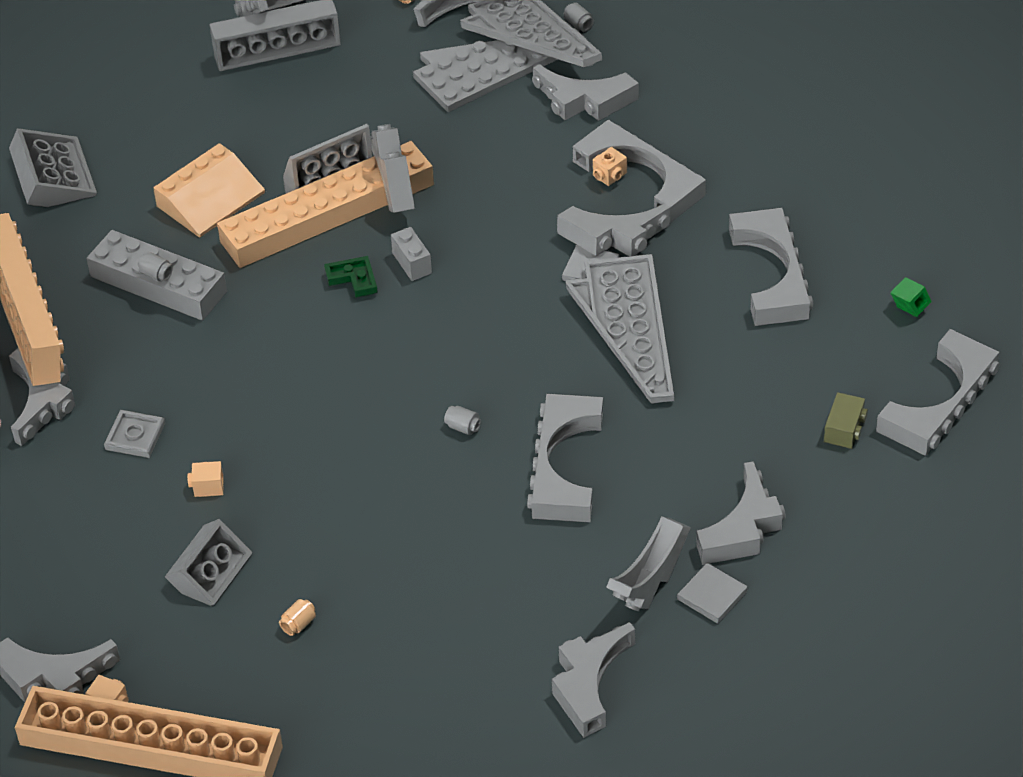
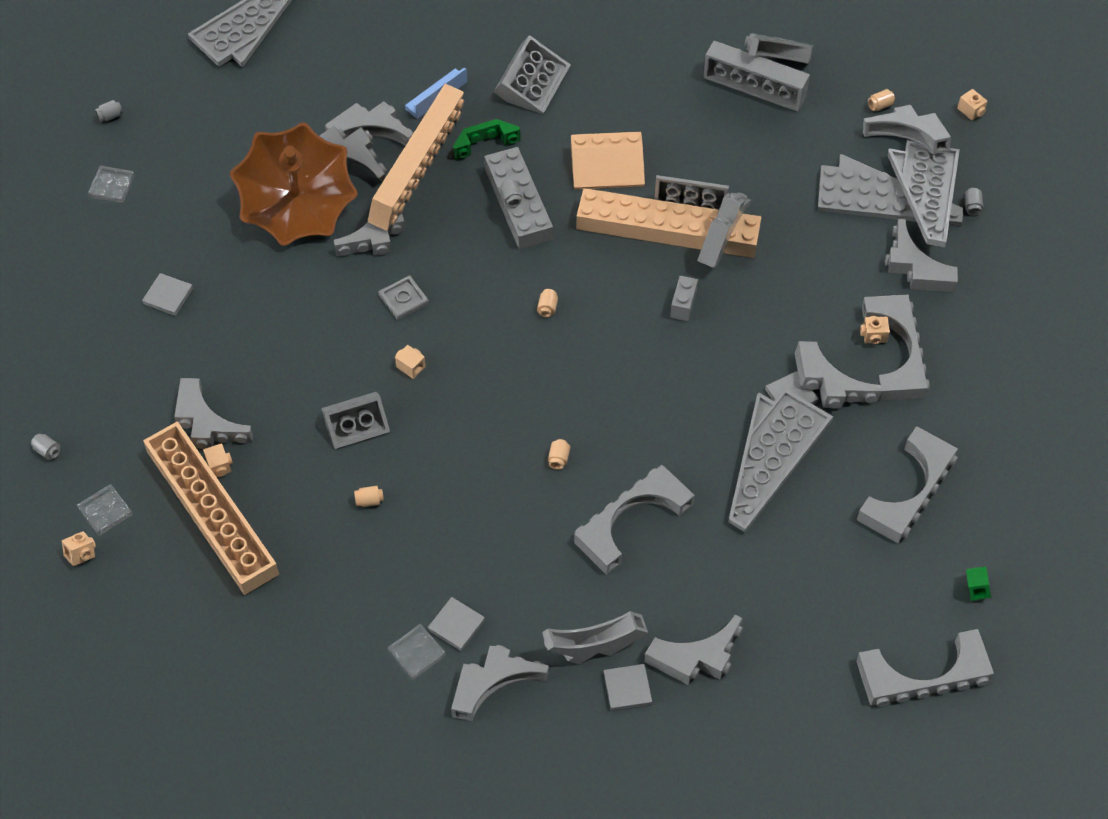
camera: 40 degrees right, 10 degrees up
dark green plate [324,256,378,297] -> none
light grey brick [444,405,481,435] -> none
olive brick [824,392,868,449] -> none
none -> clear plate [388,624,446,680]
none -> light grey tile [428,597,485,651]
none -> green slope [453,119,521,160]
none -> light nougat brick [537,289,558,317]
none -> light nougat brick [548,439,570,470]

